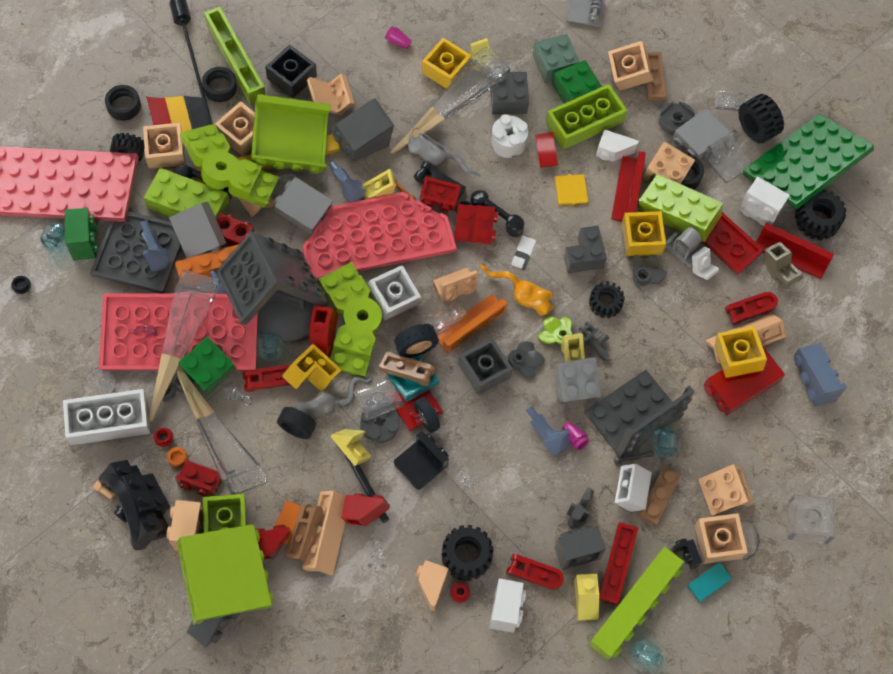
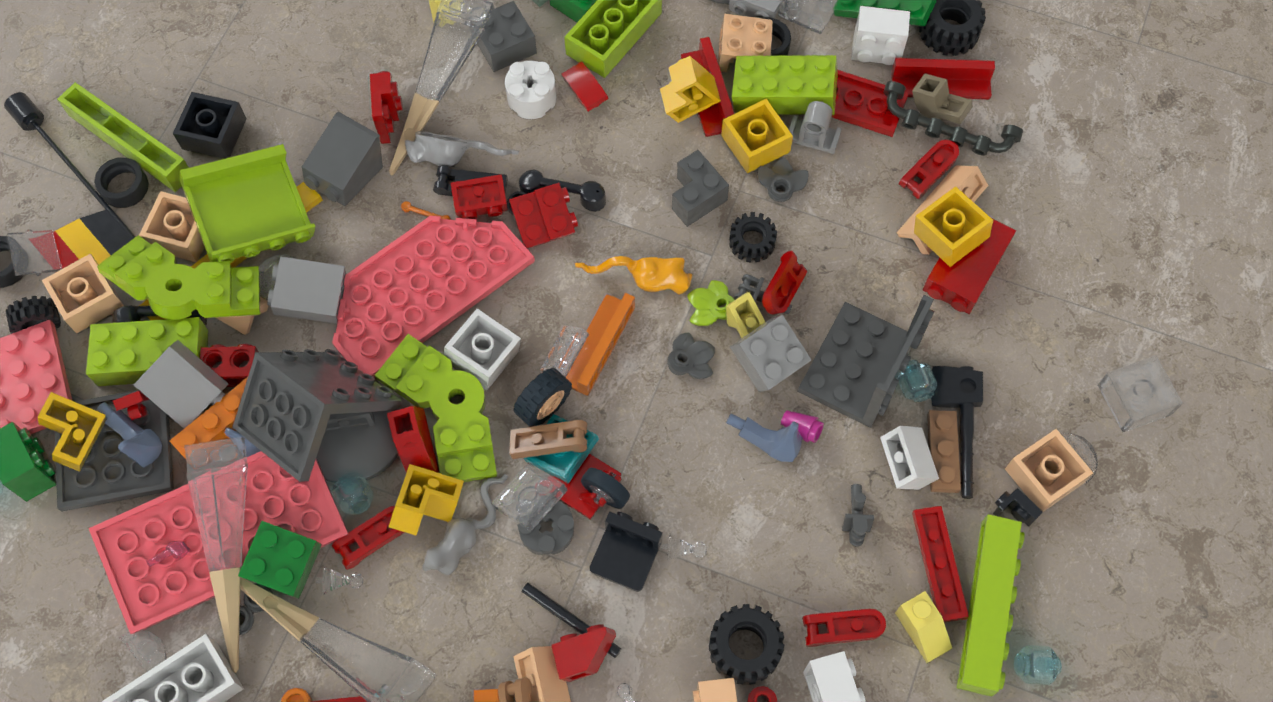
camera: 20 degrees left, 0 degrees up
red plate [153,428,174,447] -> none
black tyre [277,407,317,439] -> none
light nougat bracket [307,73,355,116] -> none
sand blue animal [329,161,366,202] -> none
light yellow slope [331,429,371,466] -> none
light yellow slope [363,169,396,199] -> none
dark pink cone [385,26,412,49] -> none
yellow brick [422,38,472,91] -> none
light nougat bracket [433,267,478,302] -> none
dark grey brick [458,338,513,395] -> none
white sticker [511,236,536,269] -> none
yellow piece [555,174,588,206] -> none
dark grey brick [555,525,606,571] -> none
white slope [596,130,639,162] -> none
dark grey hinge [614,451,654,464] -> none
teal tile [687,562,732,603] -> none
white bracket [692,246,719,280] -> none
light nougat bracket [699,464,755,516] -> none
sand blue wedge [794,343,847,407] -> none
none -> clear piece [6,229,62,276]
none -> yellow brick [37,392,106,472]
none -> red tile [113,390,150,420]
none -> red plate [370,71,403,144]
none -> yellow brick [660,56,721,123]
none -> red plate [762,250,807,315]
none -> pearl dark grey bar [883,81,1024,156]
none -> black piece [930,366,983,499]

